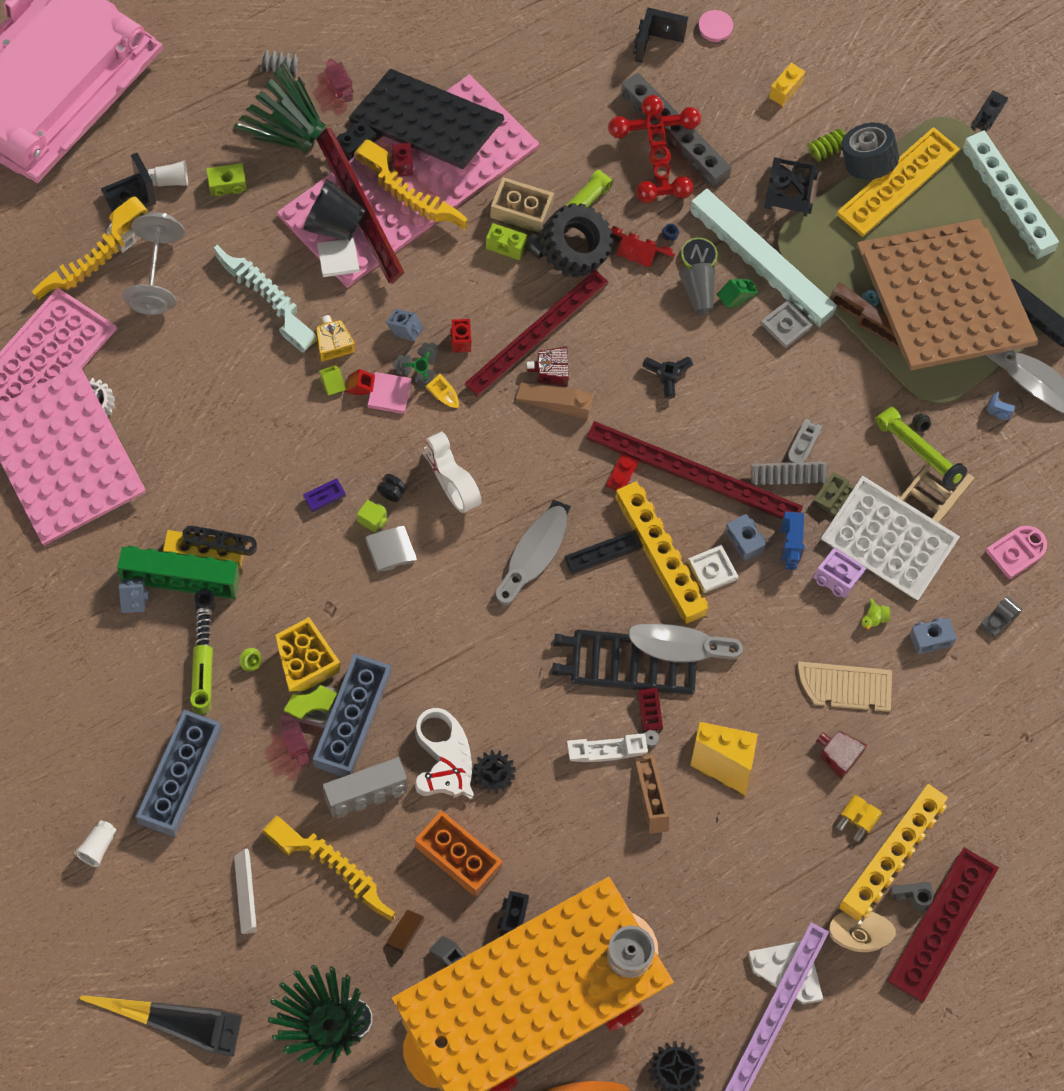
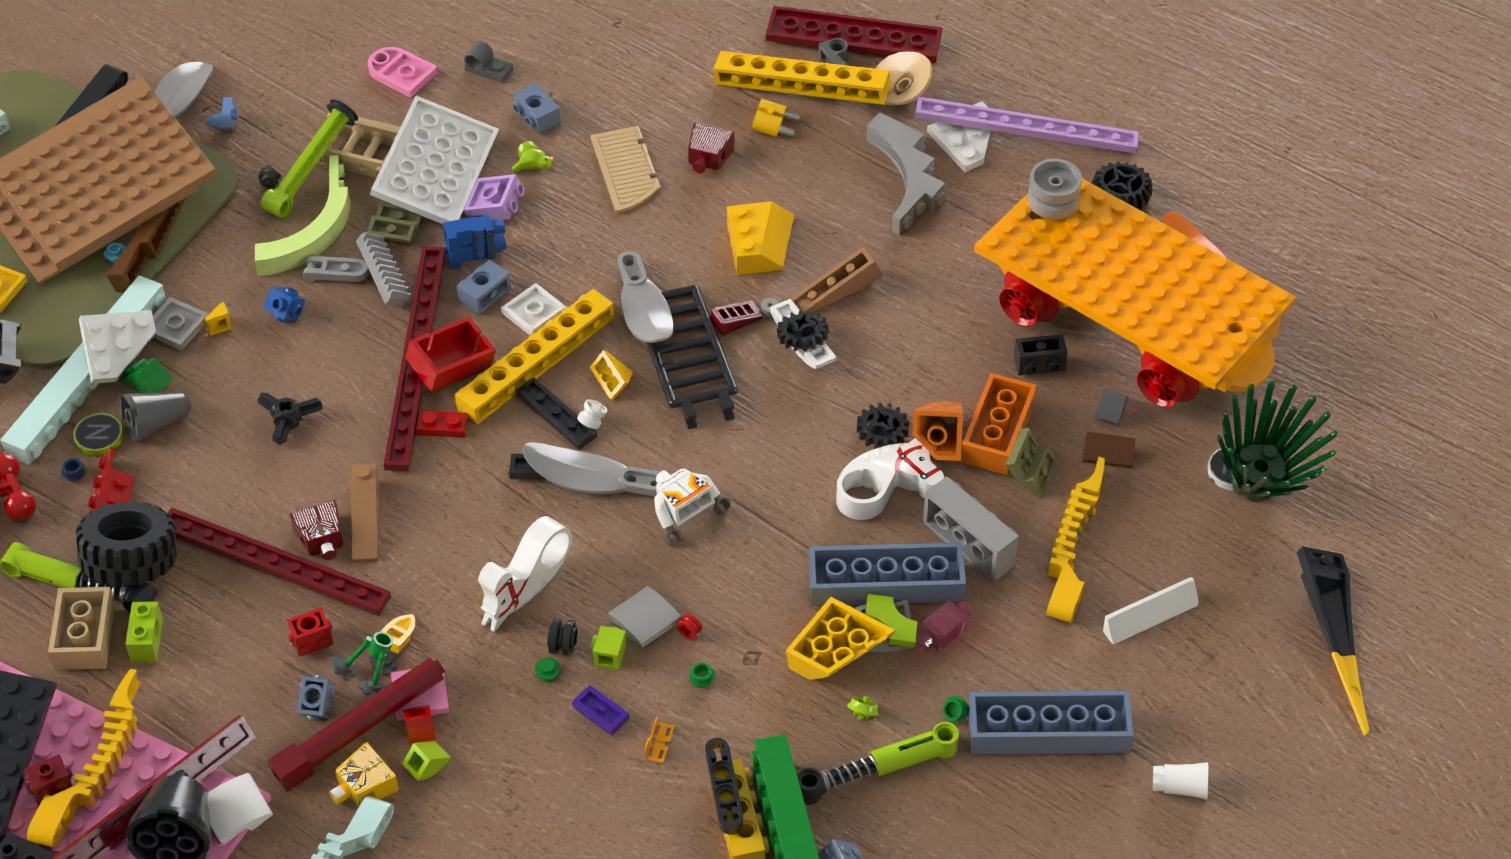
camera: 105 degrees left, 15 degrees down
none -> white plate [79,310,156,384]
none -> yellow slope [205,302,232,336]
none -> yellowish green arch [255,155,350,276]
none -> blue brick [262,286,306,323]
none -> dark red brick [267,658,445,792]
none -> red piece [405,316,496,392]
none -> green plate [535,657,561,682]
none -> white wheel [577,399,608,429]
none -> yellow slope [589,350,633,400]
none -> light orange piece [645,716,675,763]
none -> white torso [654,469,731,546]
none -> red bush [676,614,703,640]
none -> green plate [689,662,715,688]
none -> black gear [777,310,829,352]
none -> light grey arch [866,112,946,235]
none -> orange slope [912,401,963,461]
none -> green plate [943,696,969,723]
none -> olive slope [1006,428,1057,498]

